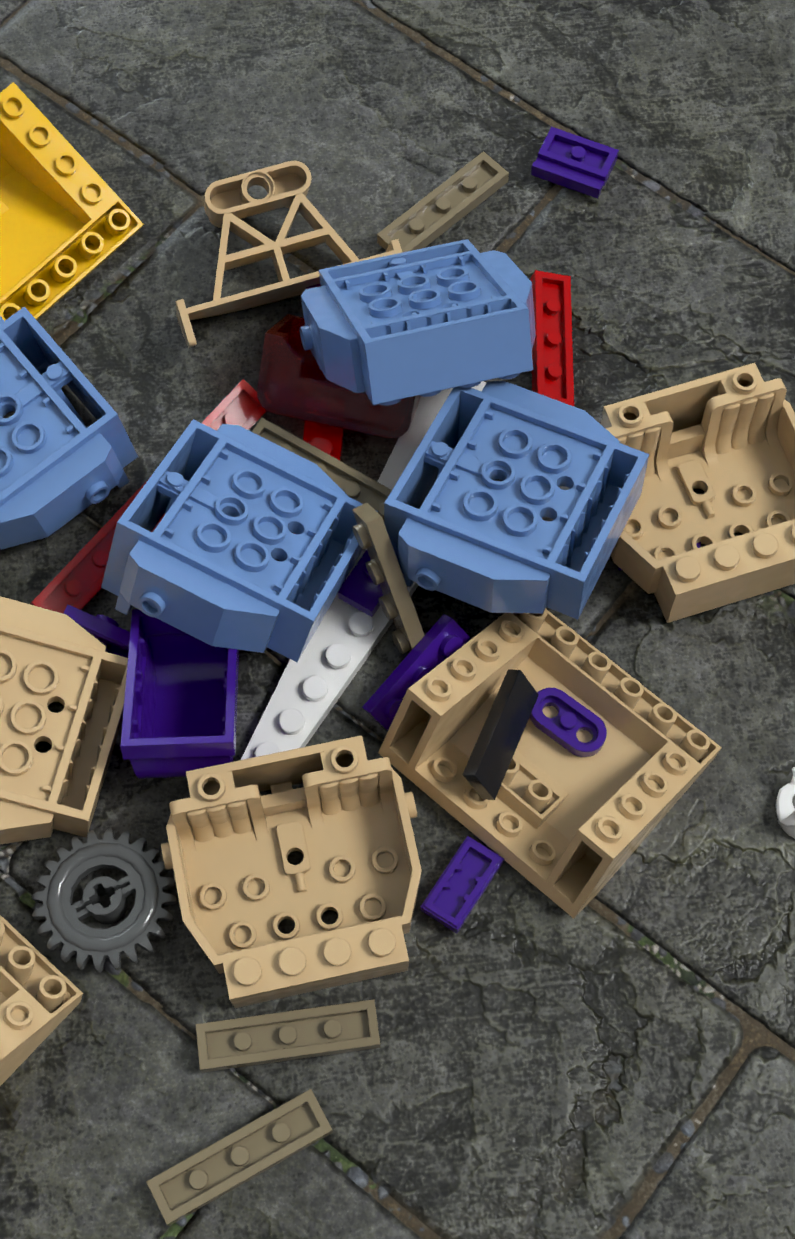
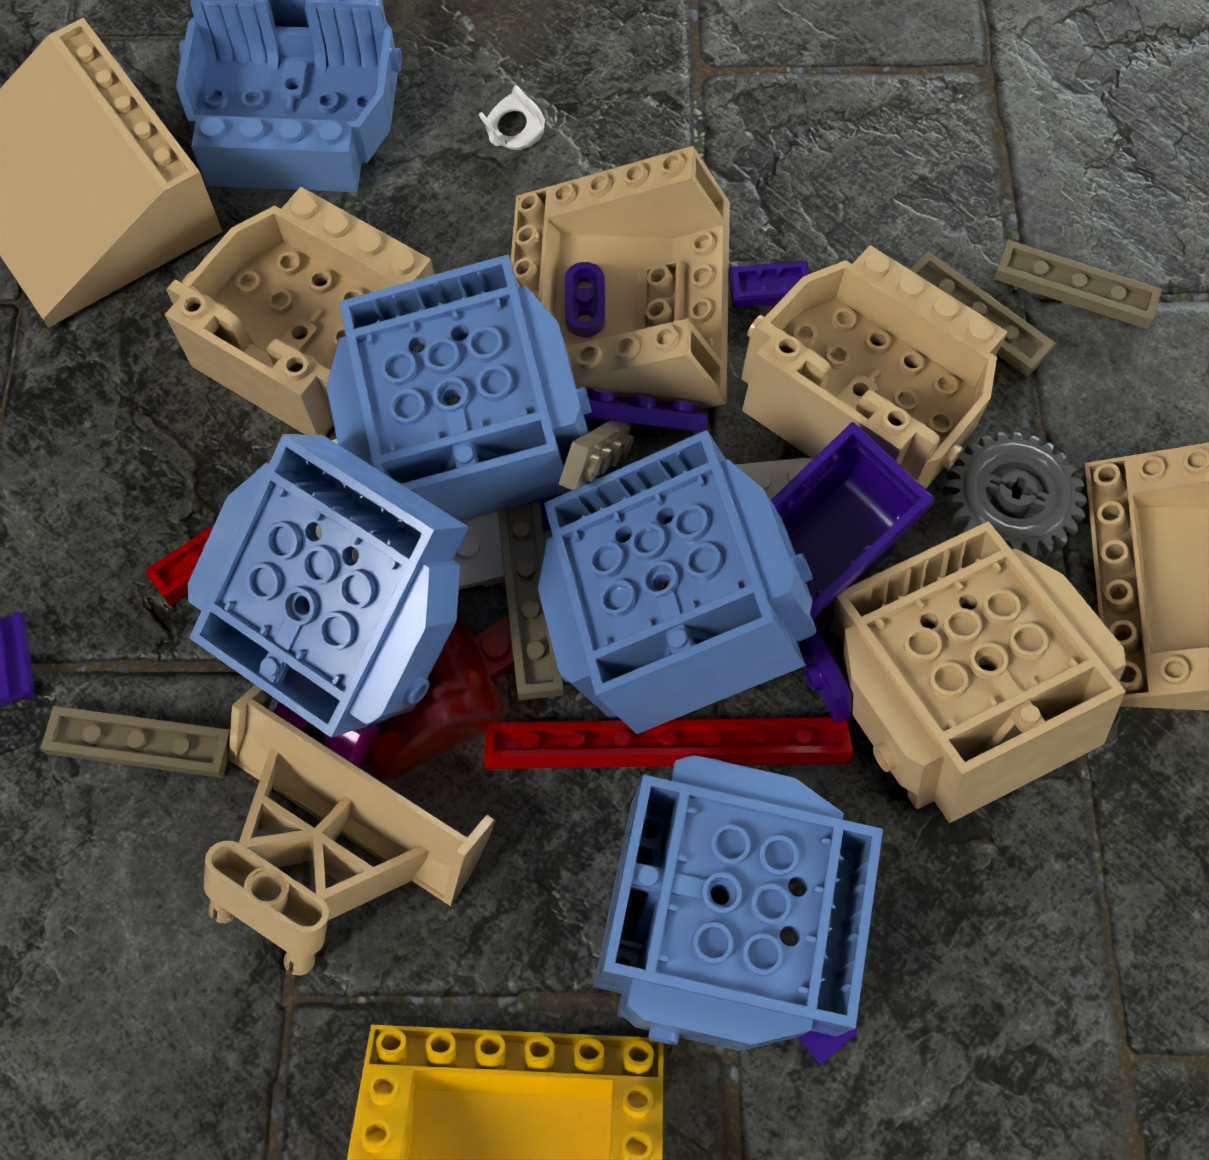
camera: 130 degrees left, 0 degrees up
black tile [463,669,539,800] -> none

